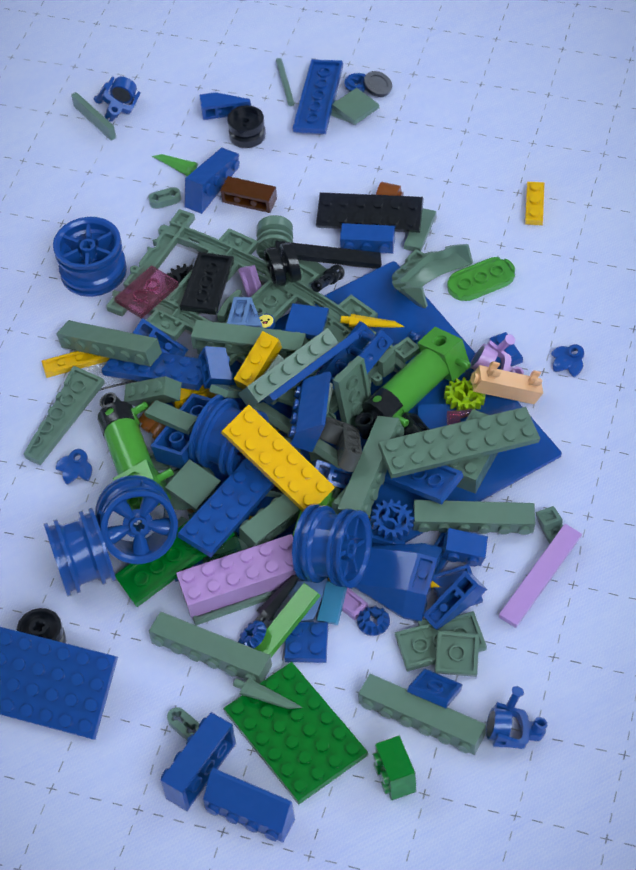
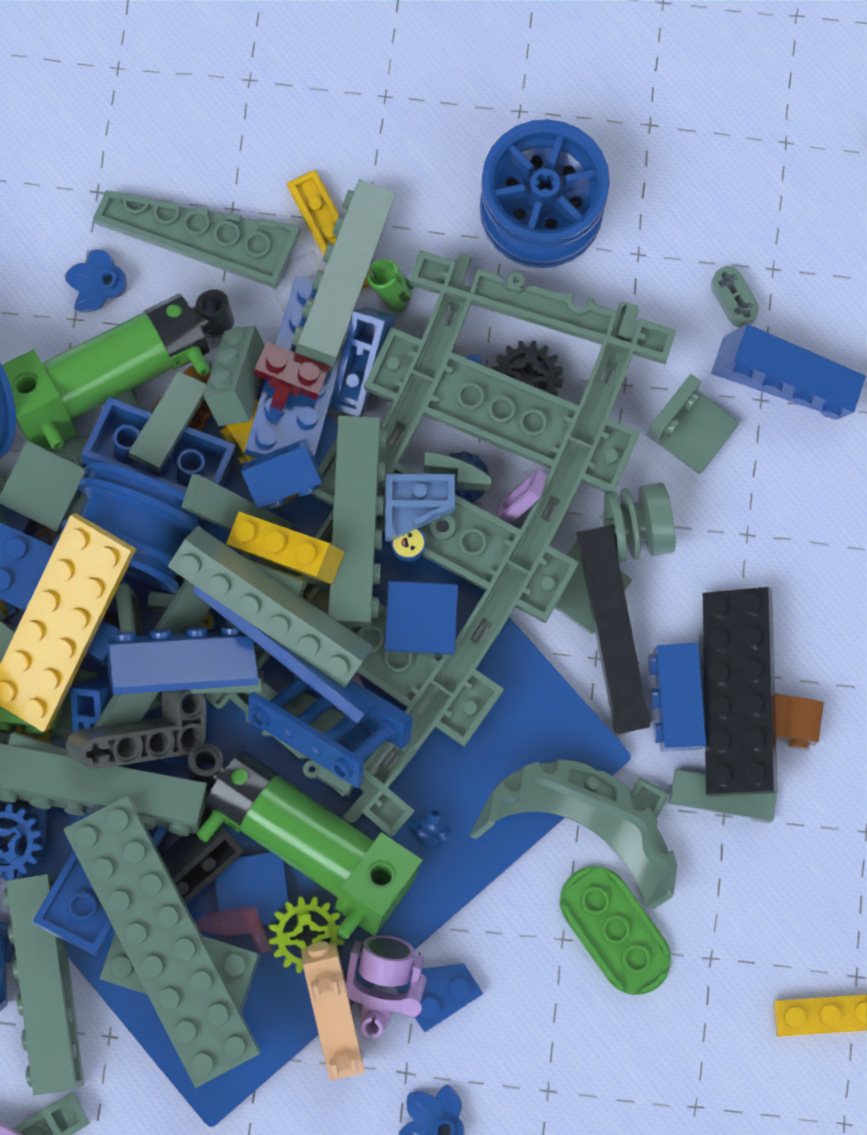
camera: 75 degrees right, 25 degrees up
clear pink tile [114,265,179,319] -> none
bright green bar [152,154,198,176] -> none
black tile [180,252,234,315] -> none
reddish brown brick [220,176,277,213] -> none
black wheel [264,242,302,287] -> none
black pin [311,264,345,292] -> none
sand green plate [333,356,371,427] -> none
yellow bar [340,314,404,328] -> none
none -> hinge [253,341,330,411]
none -> bright green arm [367,259,414,312]
none -> sand green bracket [647,374,739,474]

